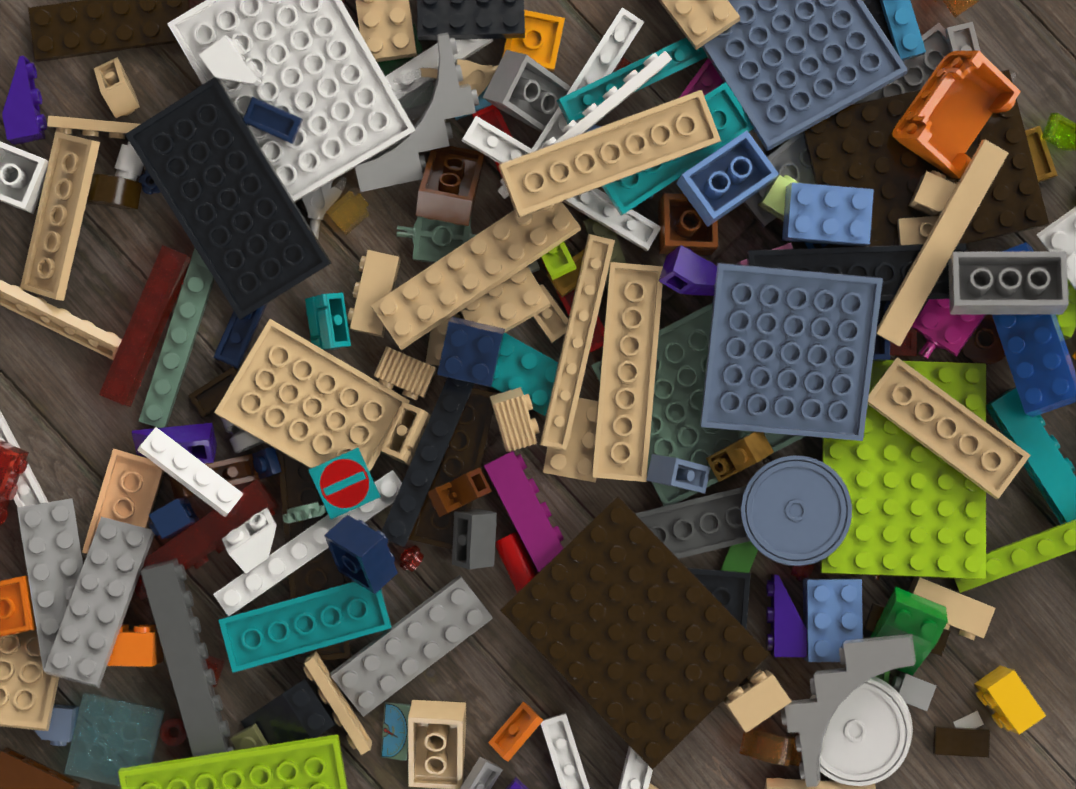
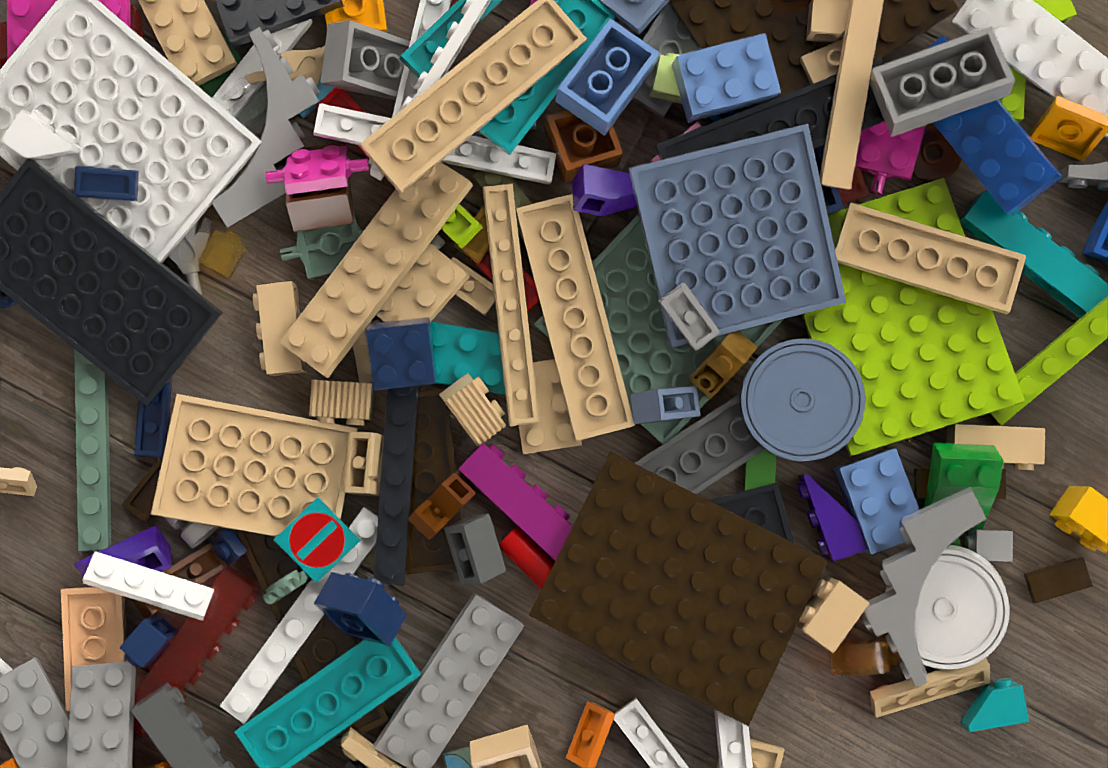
camera: 20 degrees left, 0 degrees up
clear red brick [99,245,191,407] -> none
white slope [222,508,277,573] -> none
teal brick [305,293,351,351] -> none
clear red plate [400,545,424,572] -> none
clear red plate [791,564,814,582] -> none
white sticker [953,711,984,729] -> none
none -> dark pink plate [265,145,370,195]
none -> light grey plate [658,283,721,351]

